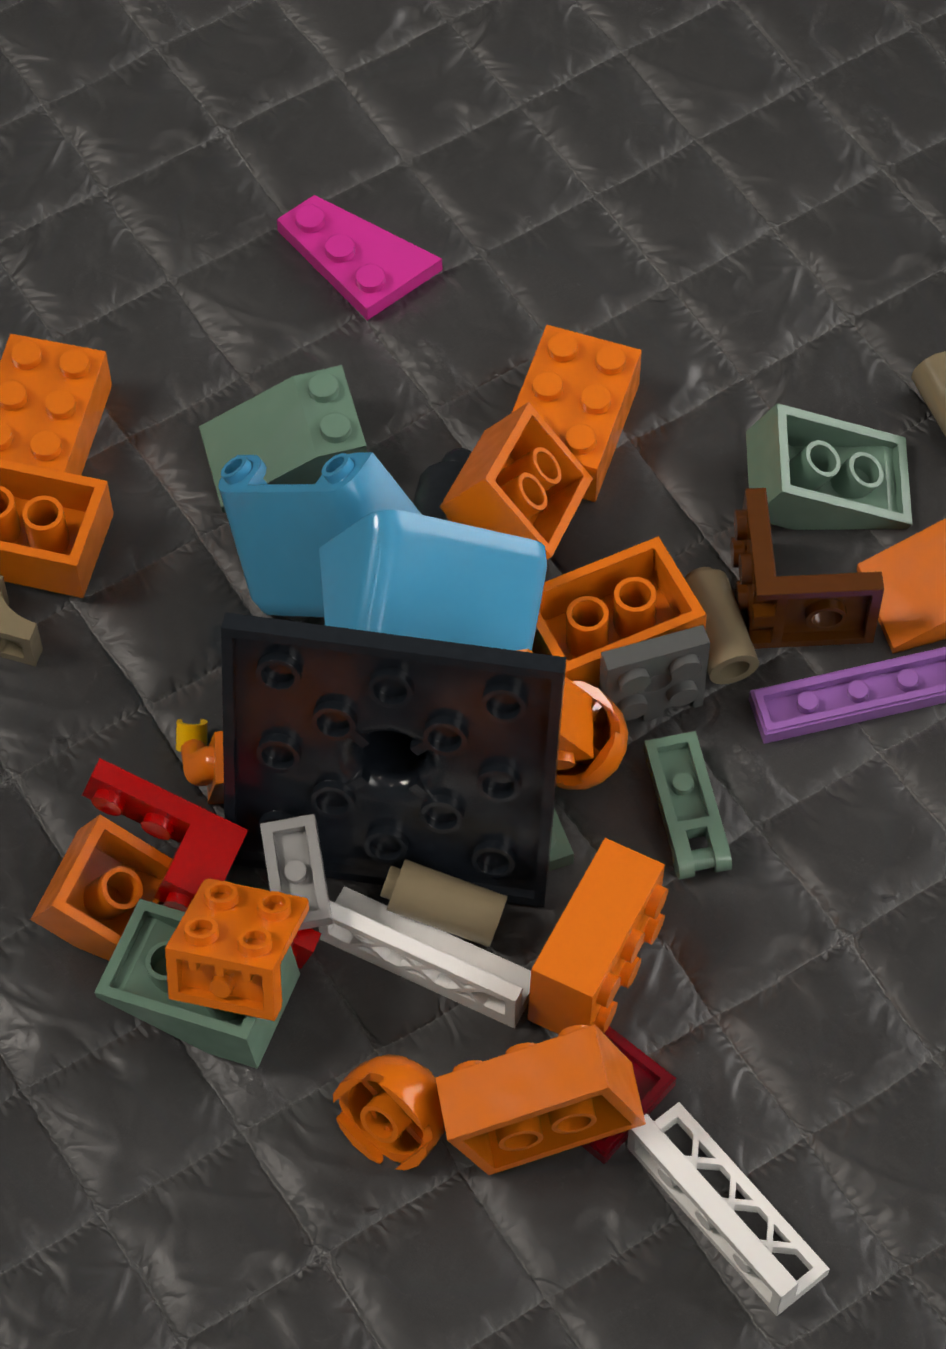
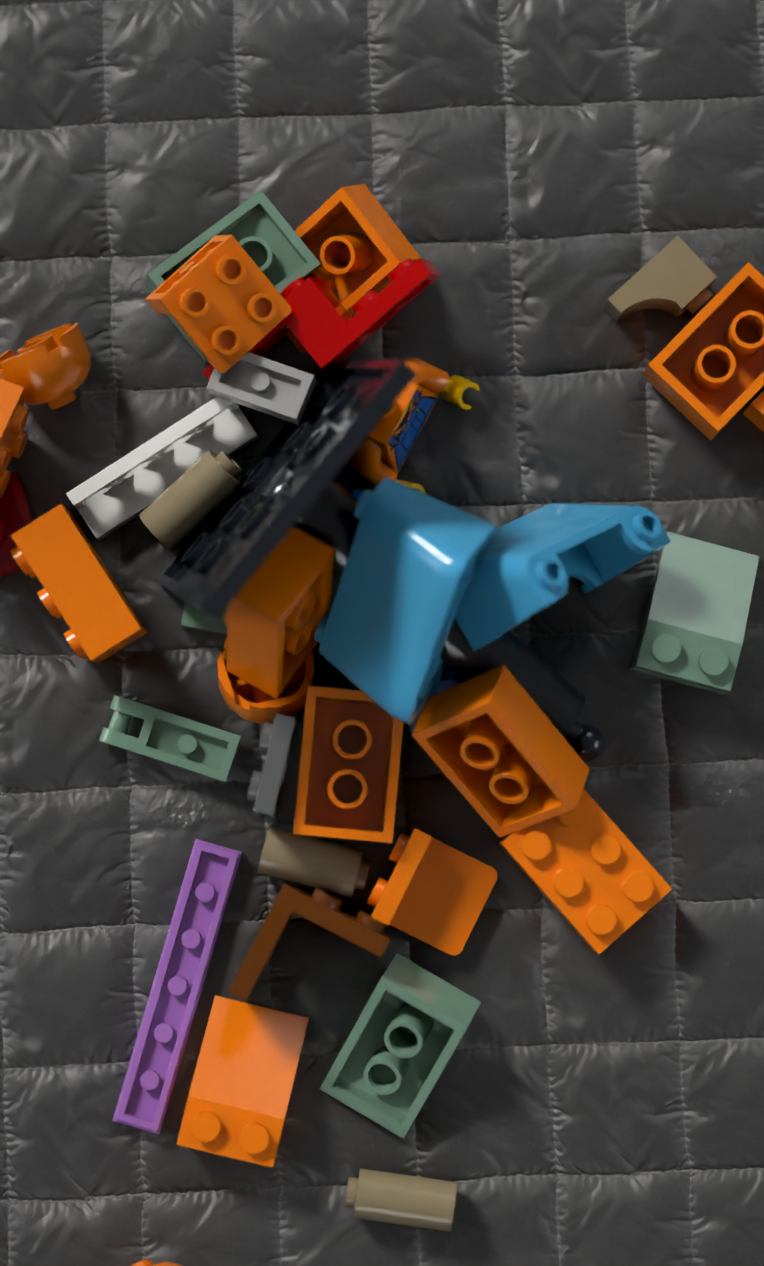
camera: 120 degrees right, 25 degrees up
none -> orange bracket [367,828,498,956]

